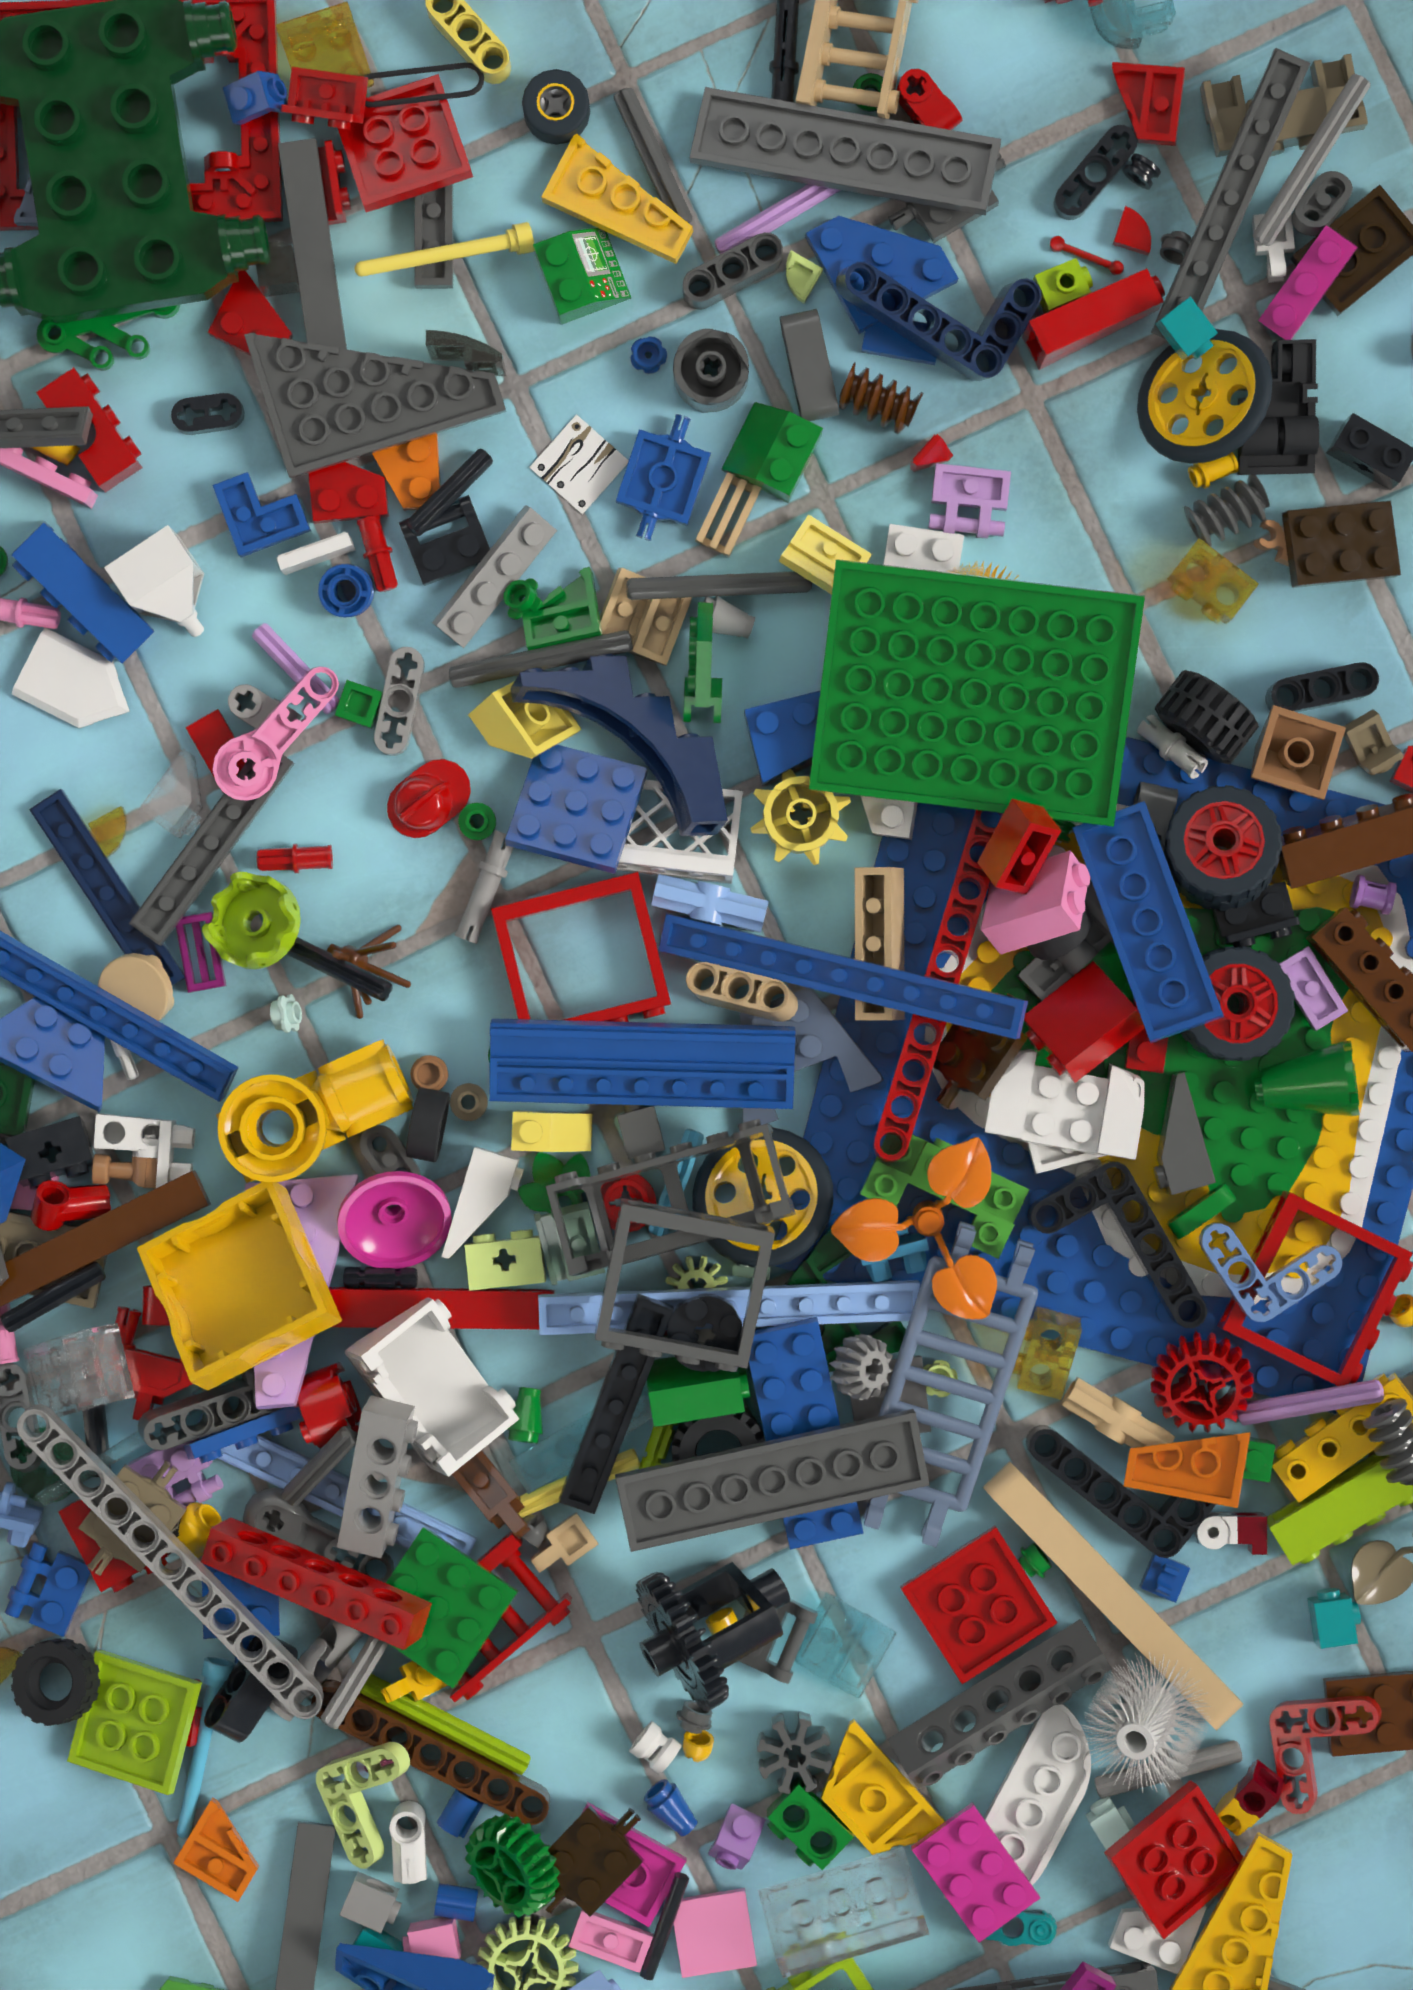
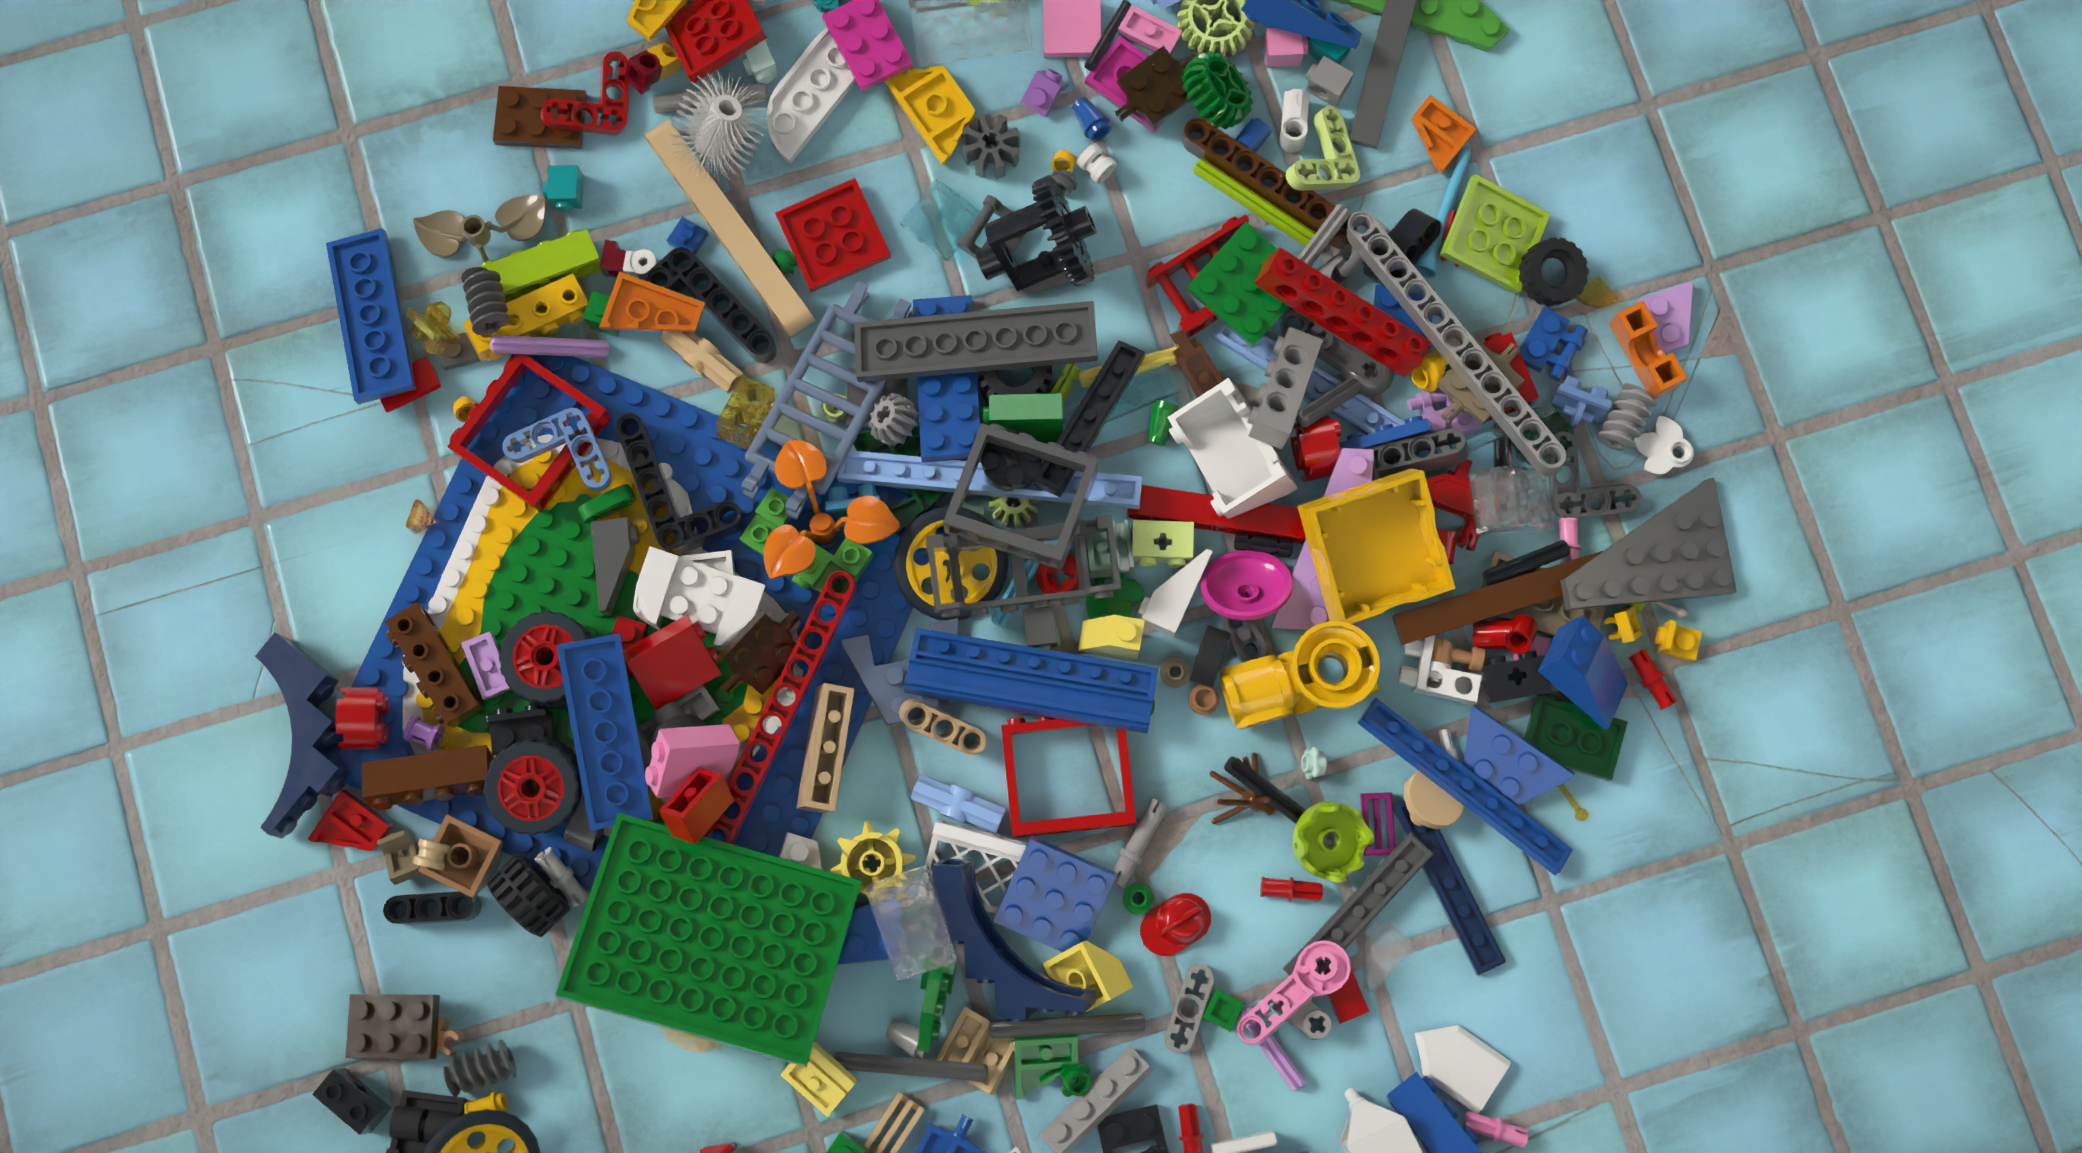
camera: 165 degrees left, 10 degrees down
clear yellow tile [88,806,127,858] -> none
blue wheel [318,564,375,618] -> none
yellow plate [380,1661,448,1704] -> none
blue piece [434,1883,479,1922] -> none
dark grey hinge [522,1515,547,1548] -> none
tan plate [531,1512,598,1573] -> none
blue plate [658,914,1028,1039] -> none
yellow hinge [705,1607,738,1635] -> none
green brick [767,1777,854,1871] -> none
white wing [883,524,964,573] -> none
dark grey brick [888,1619,1112,1790] -> none
lavender plate [928,463,1011,539] -> none
red gear [1150,1331,1254,1433] -> none
clear yellow brick [1167,538,1259,624] -> none
green cone [1254,1041,1360,1117] -> none
none -> tan wheel [412,838,450,871]
none -> clear slope [866,864,958,982]

